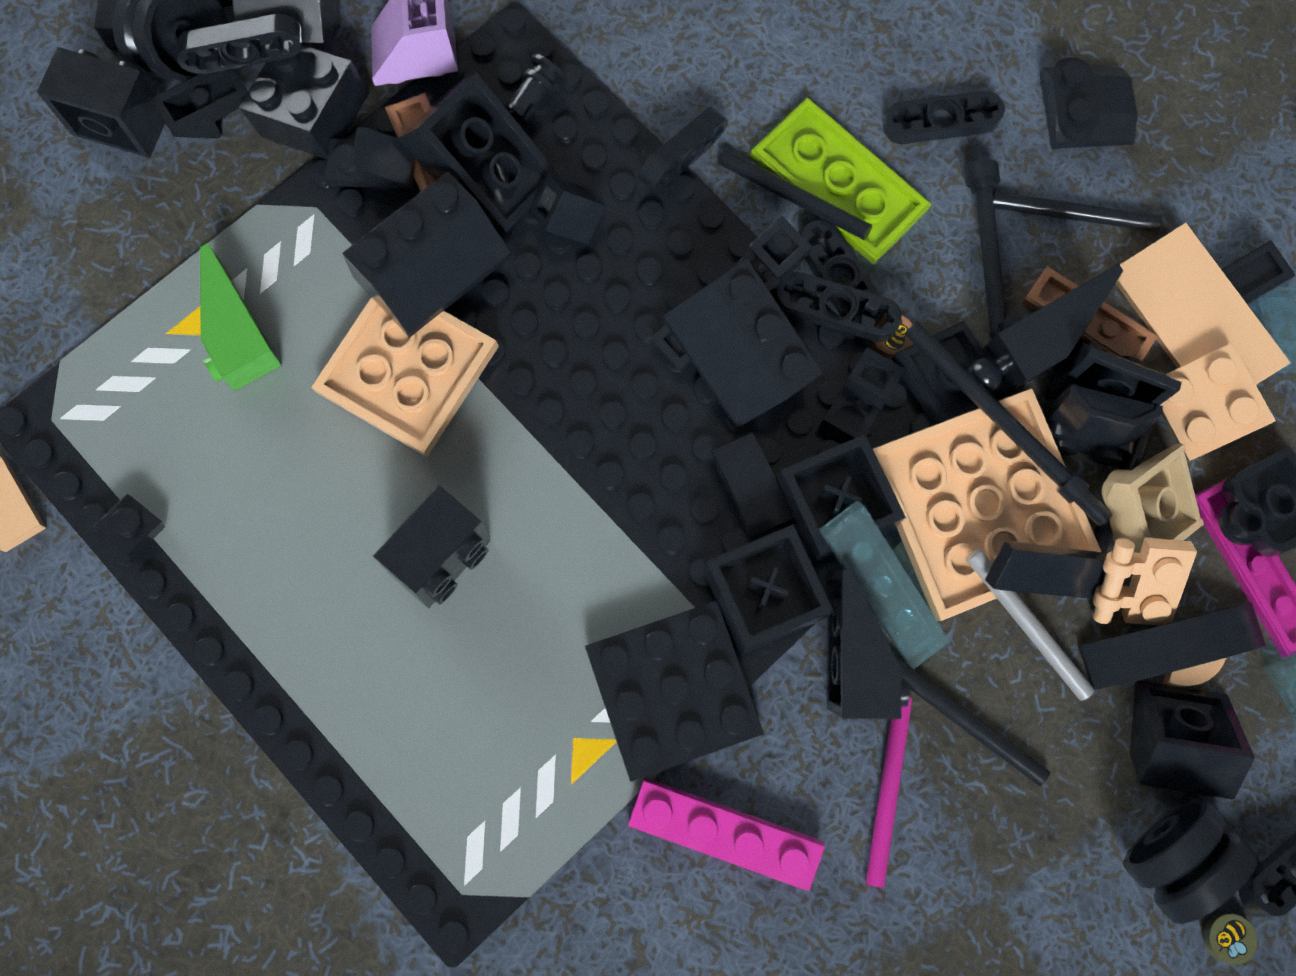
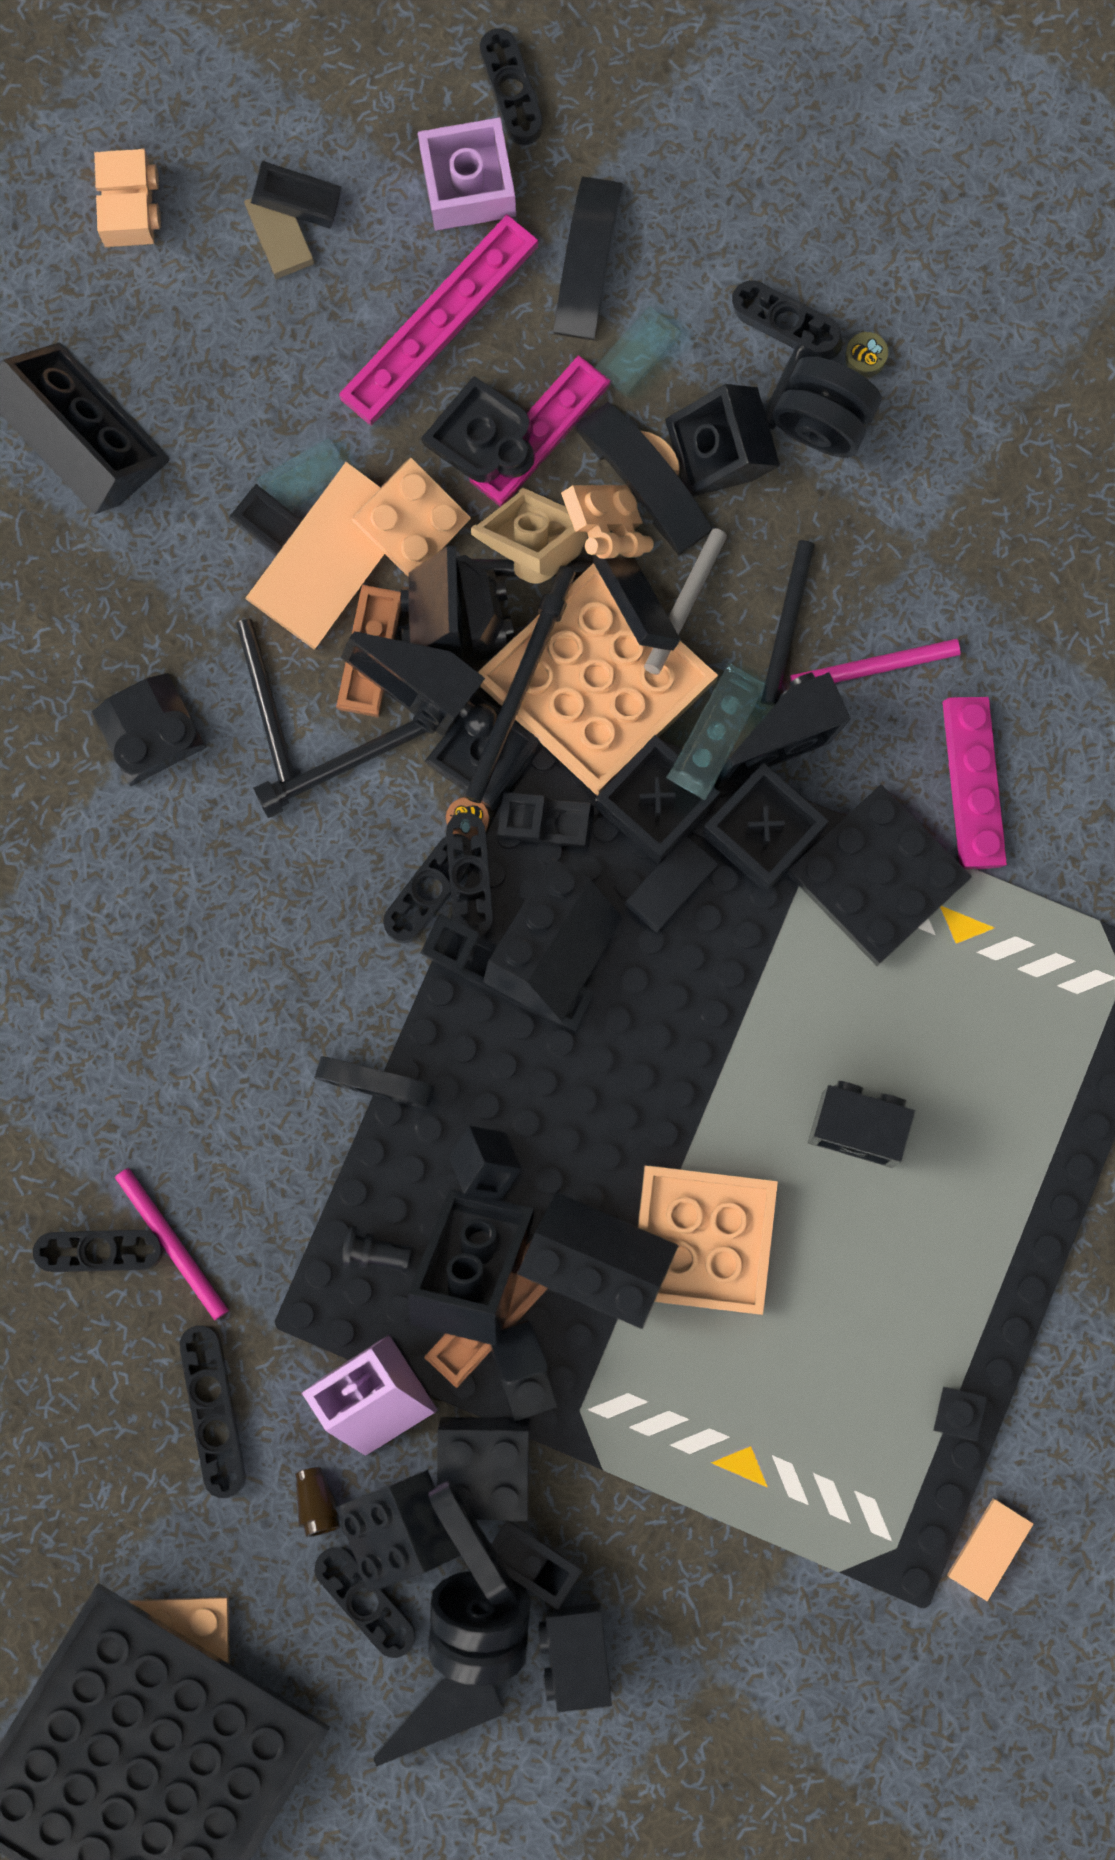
camera: 105 degrees left, 5 degrees up
bright green slope [200,243,282,392] -> none
black bar [718,149,872,240] -> none
lime tile [750,97,932,265] -> none
black beam [883,91,1005,144] -> none

